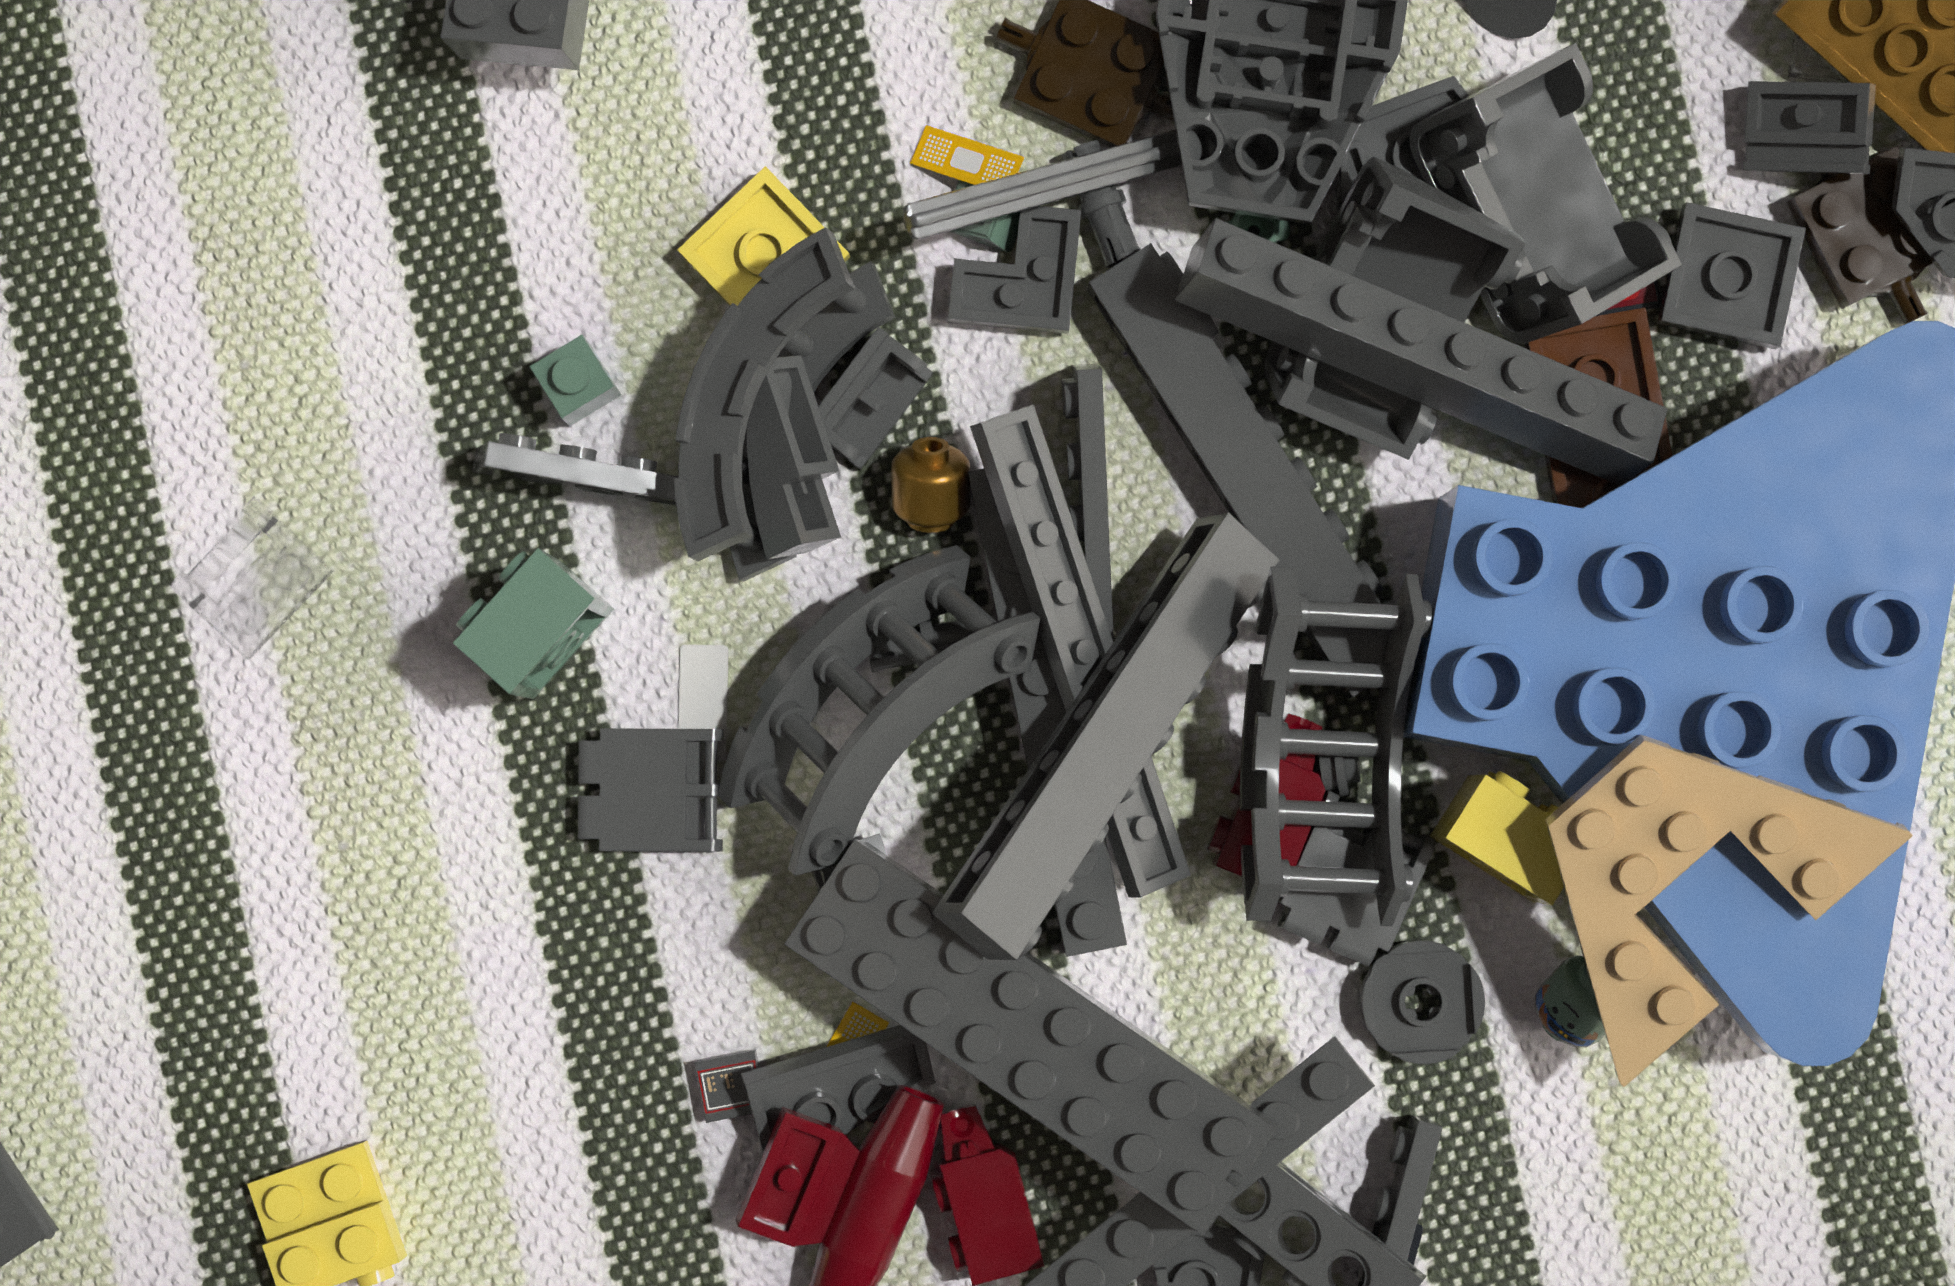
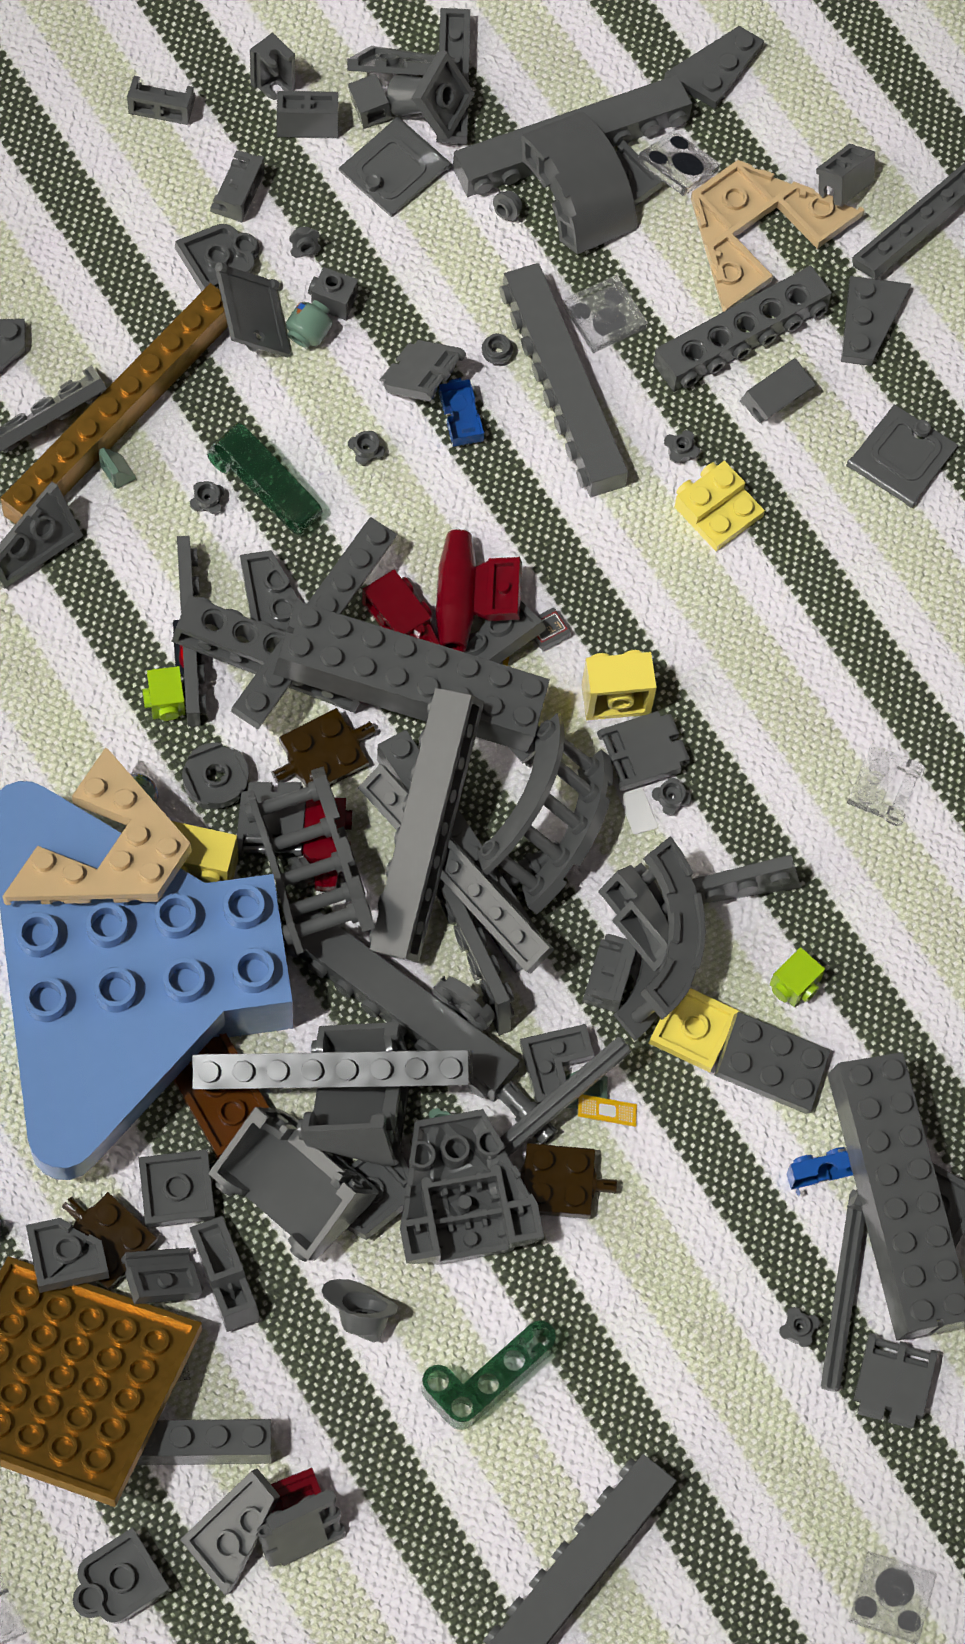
camera: 155 degrees right, 20 degrees down
sand green brick [453,548,614,699] -> none
sand green brick [530,334,622,426] -> none
pearl gold head [891,437,970,533] -> none
none -> lime brick [142,666,185,721]
none -> dark grey slope [189,1216,260,1332]
none -> dark brown plate [271,708,376,787]
none -> dark grey plate [432,976,496,1032]
none -> light yellow brick [581,650,656,721]
none -> dark grey plate [652,778,691,815]
none -> dark grey plate [714,1011,830,1114]
none -> lime brick [770,947,825,1007]

